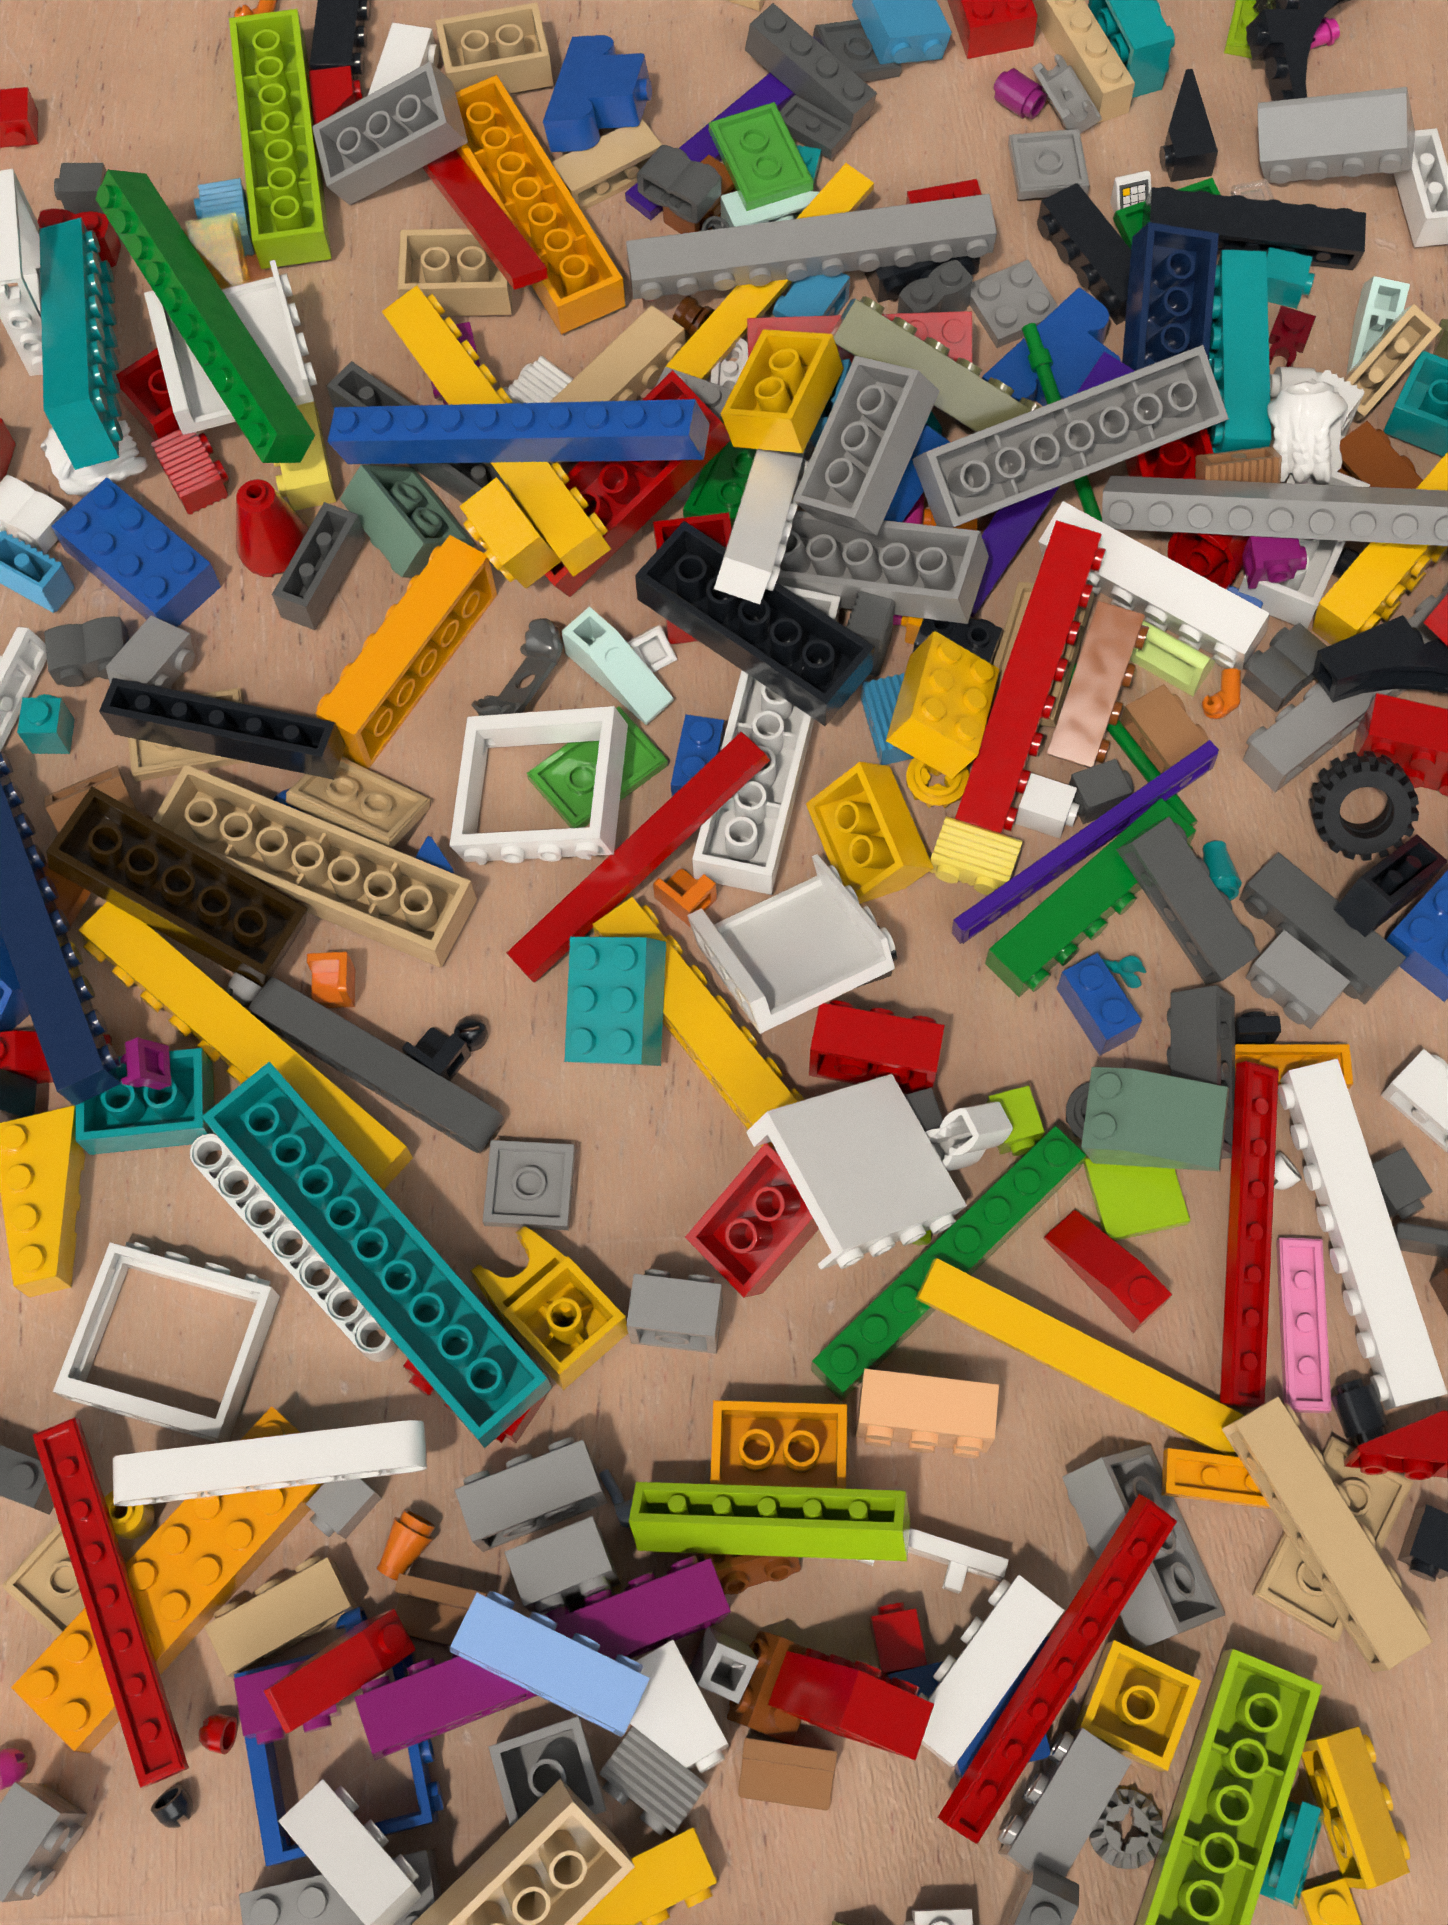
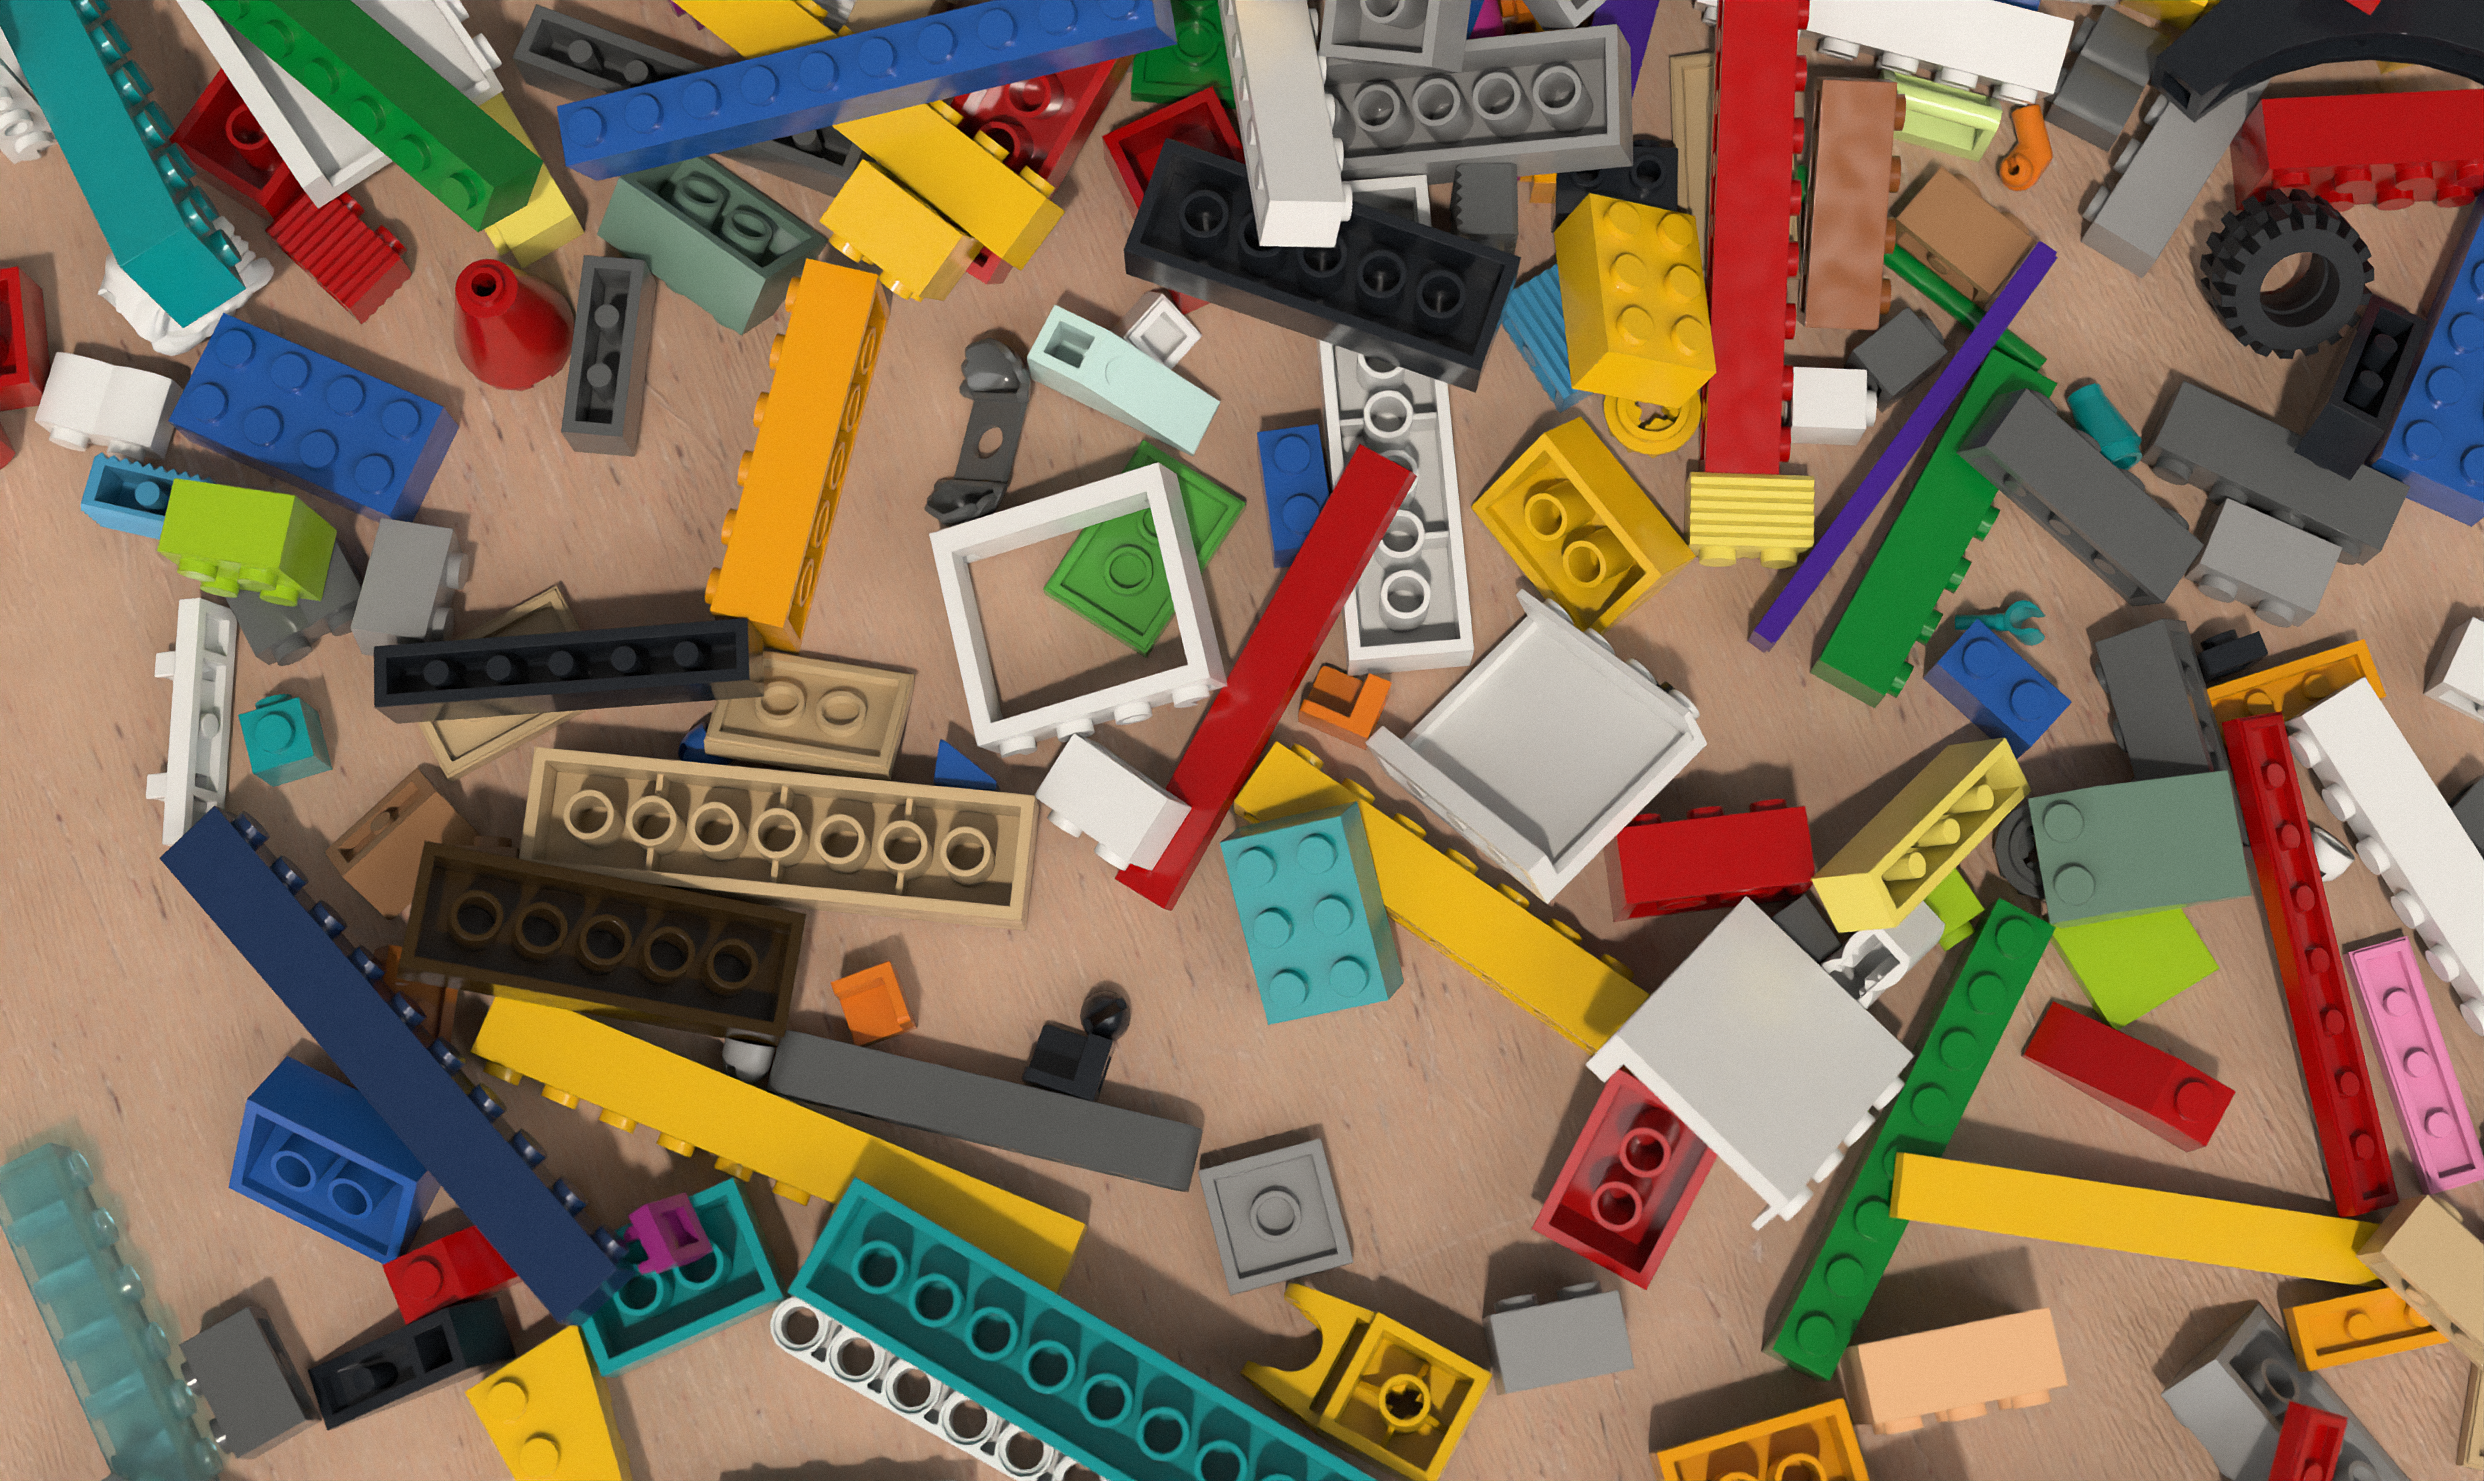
camera: 20 degrees left, 10 degrees up
none -> lime brick [157,478,337,606]
none -> white brick [1035,733,1192,871]
none -> light yellow brick [1811,737,2031,933]

